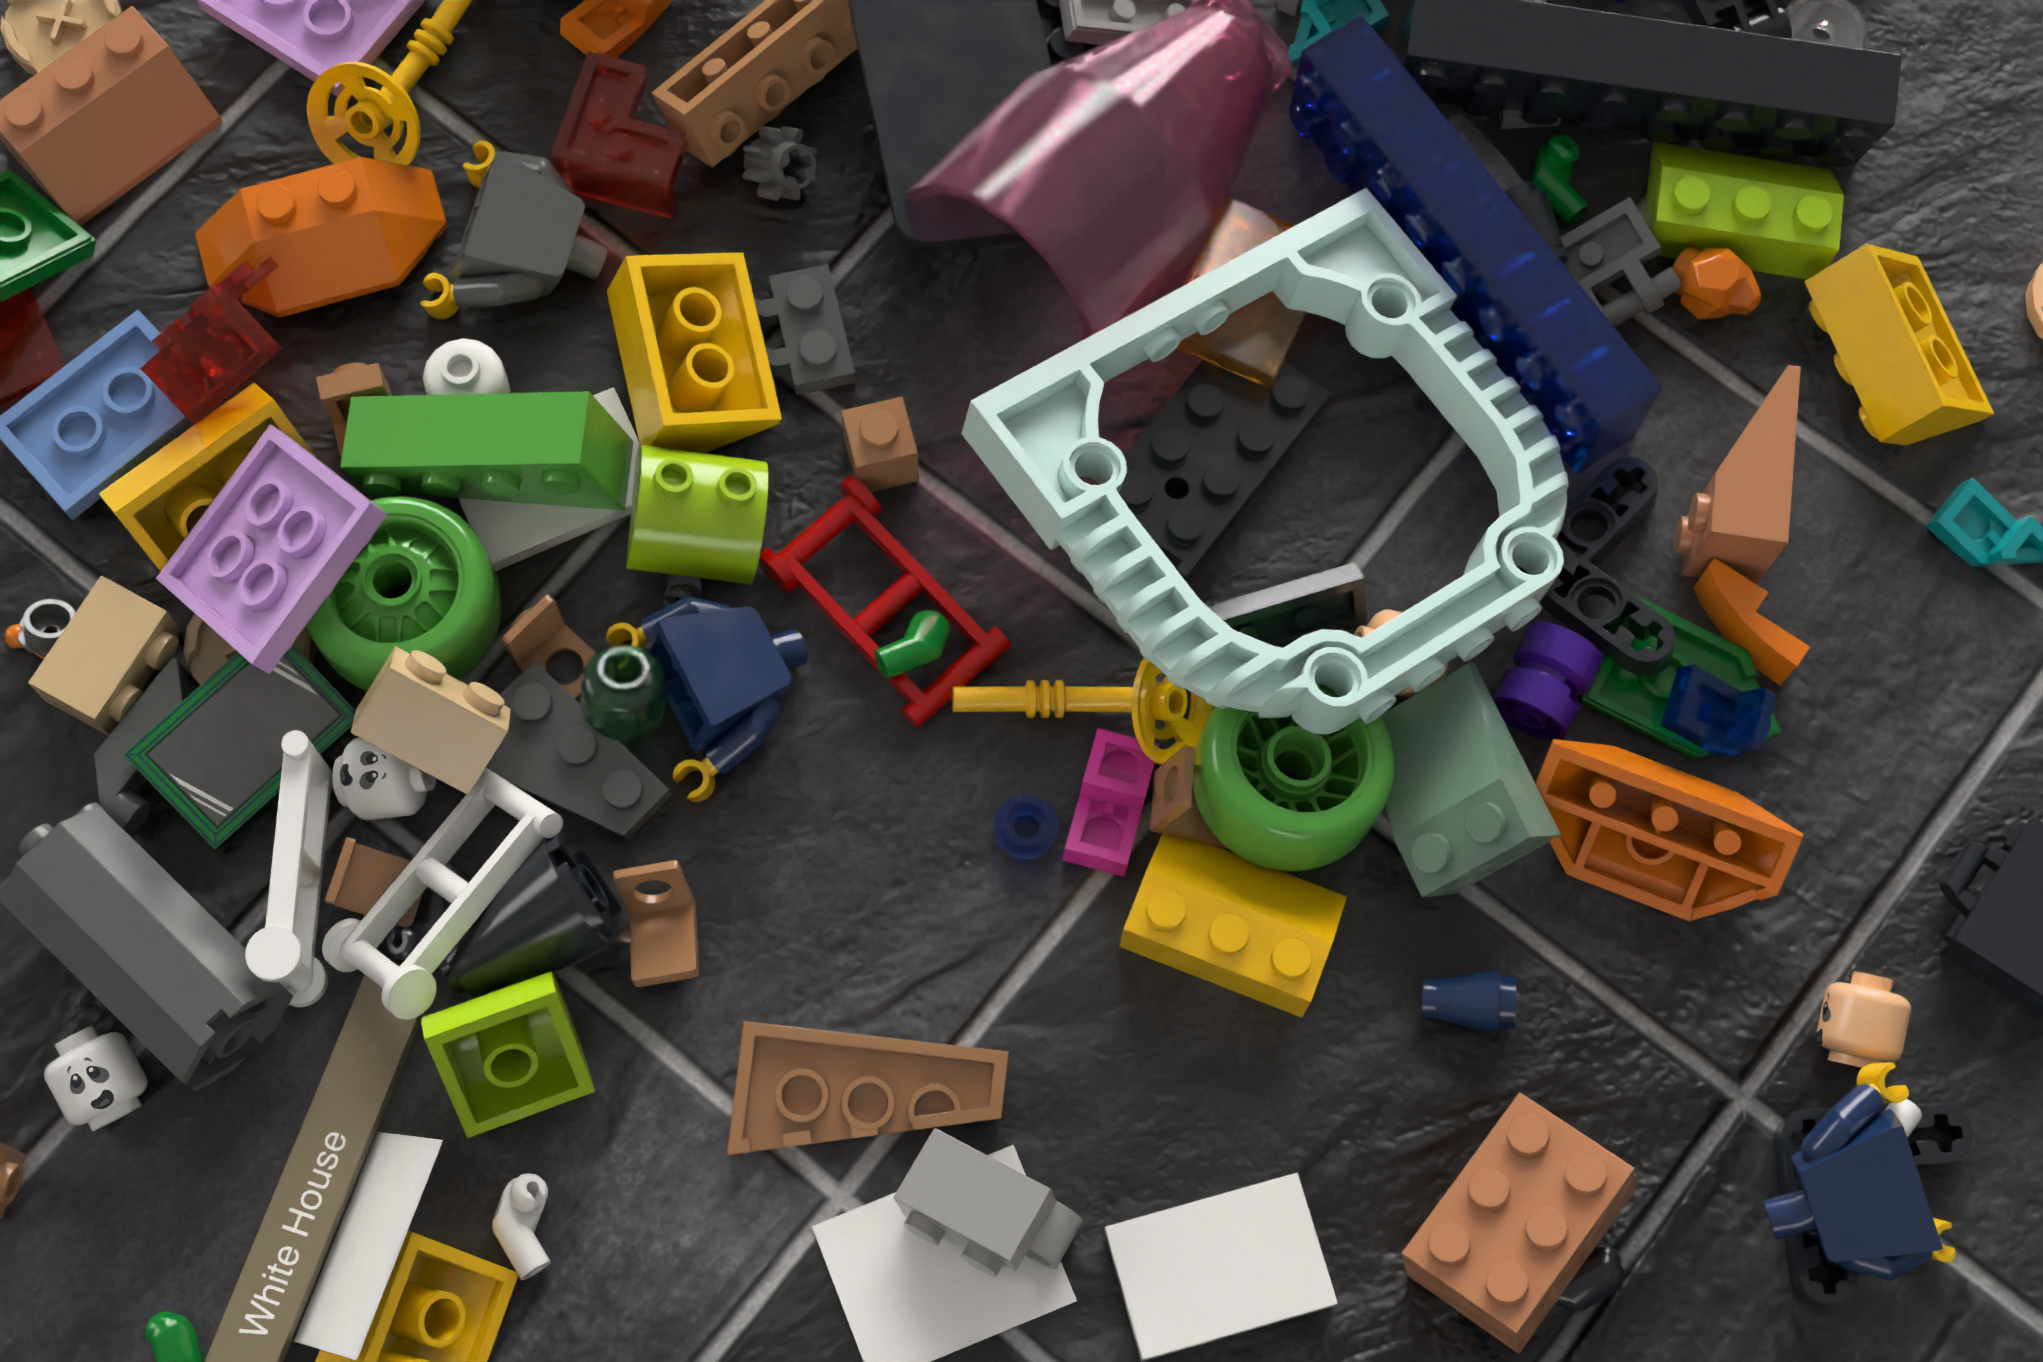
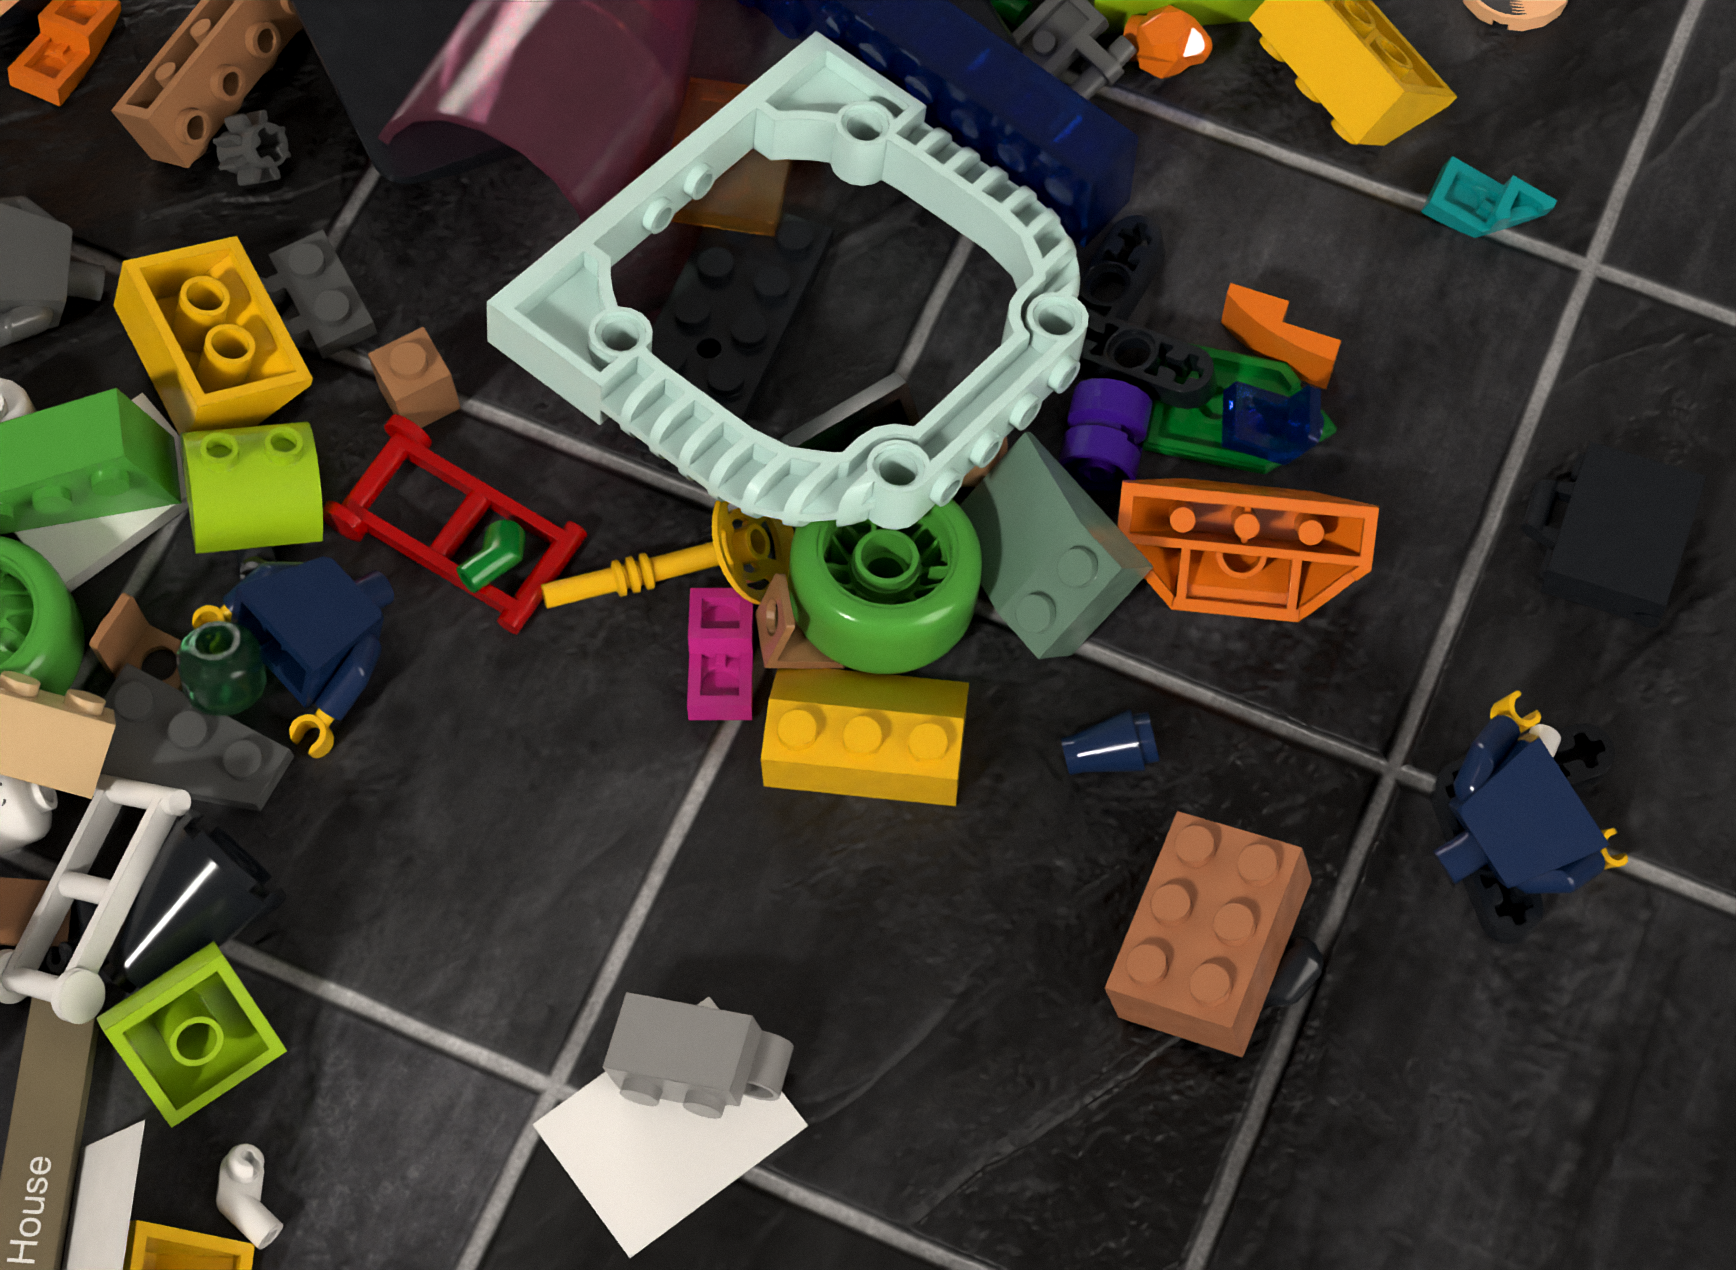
camera: 10 degrees left, 5 degrees down
clear red panel [550,51,688,219] -> none
medium nougat bracket [613,860,699,987] -> none
medium nougat wing [727,1021,1009,1155] -> none
clear blue plate [994,795,1059,859] -> none
white tile [1104,1172,1338,1362] -> none
nougat slope [1673,365,1801,584] -> none
light nougat head [1816,971,1911,1068] -> none

